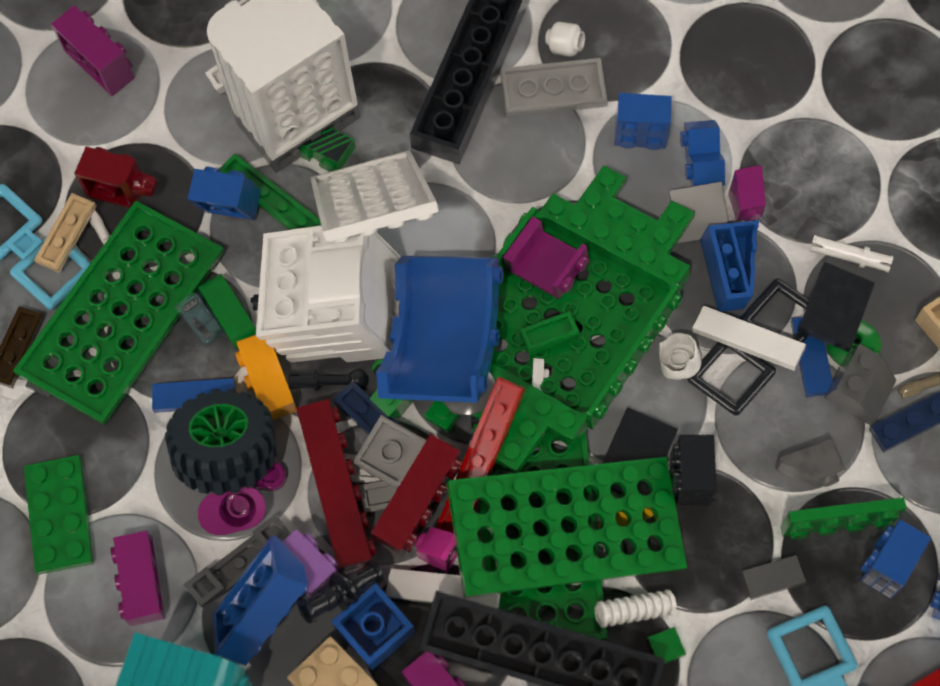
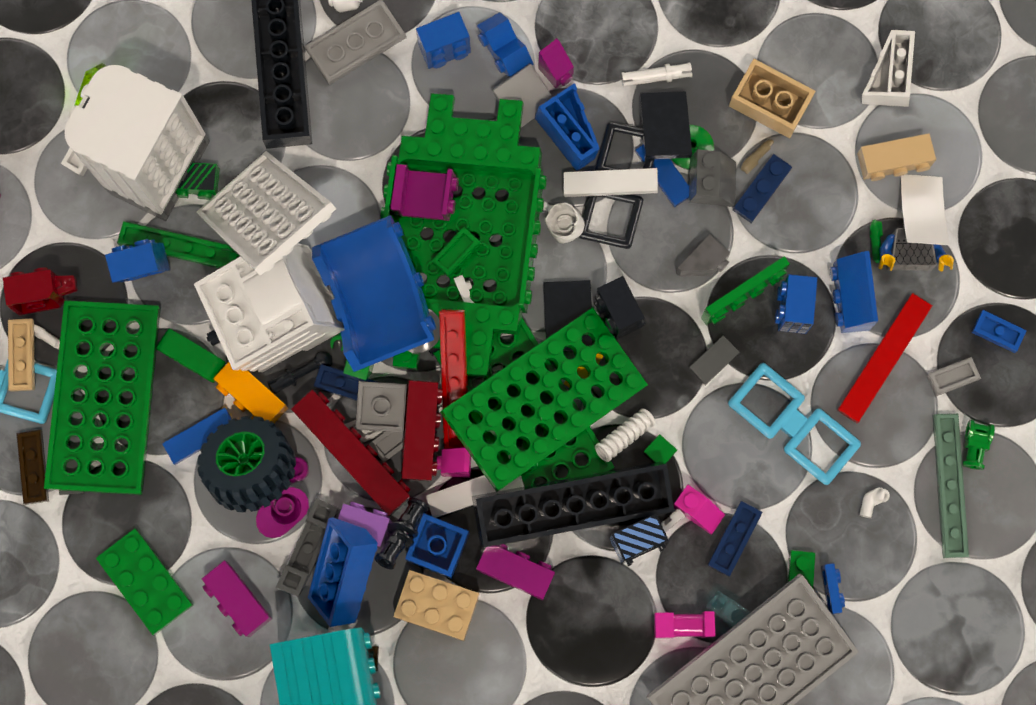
camera: 30 degrees left, 10 degrees up
clear light blue leg [173,292,223,346] -> none

